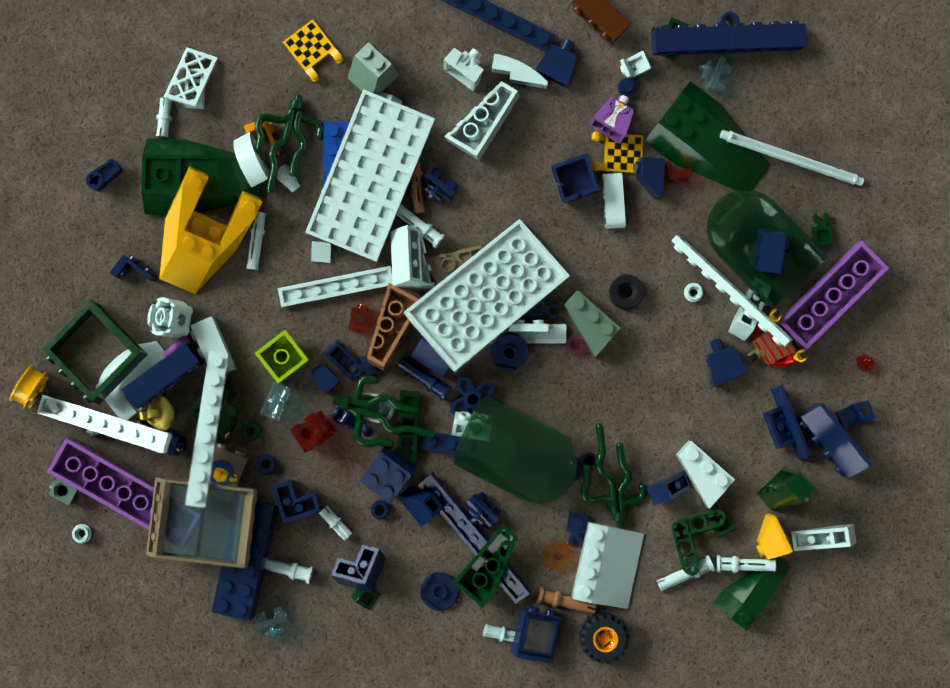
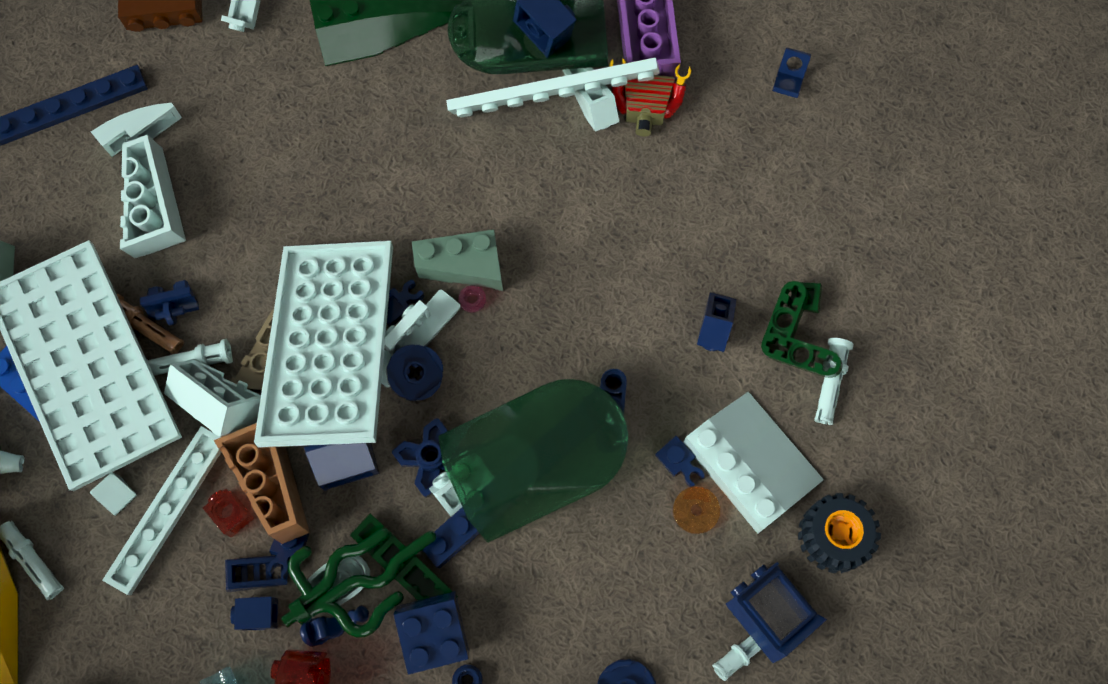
camera: 45 degrees left, 15 degrees down
lime slope [255,330,311,384] -> none
dark blue pin [396,357,452,401] -> none
dark blue slope [397,486,444,527] -> none
dark blue plate [417,472,531,604] -> none
light aqua brick [443,48,484,92] -> none
dark green wedge [453,523,518,608] -> none
dark blue hips [464,492,501,529] -> none
dark blue torso [535,39,577,88] -> none
medium nougat pin [537,587,596,615] -> none
dark blue piece [551,153,602,204] -> none
dark green plant [580,423,647,527] -> none
medium lavender torso [588,95,634,144] -> none
yellow flag [591,132,643,173] -> none
light aqua beam [602,173,626,229] -> none
black tyre [609,274,645,310] -> none
dark blue plate [618,78,637,97] -> none
dark blue slope [634,157,665,199] -> none
clear red bracket [664,160,693,184] -> none
light aqua wedge [676,440,735,509] -> none
light aqua plate [684,283,703,302] -> none
dark blue torso [705,338,749,386] -> none
dark green wedge [713,557,790,630] -> none
light aqua pin [716,555,776,573] -> none
dark green wedge [756,468,816,510] -> none
yellow slope [756,514,793,560] -> none
dark blue bracket [762,385,812,460] -> none
light aqua slope [791,524,857,551] -> none
dark blue slope [797,403,872,478] -> none
clear red plate [856,354,875,372] -> none

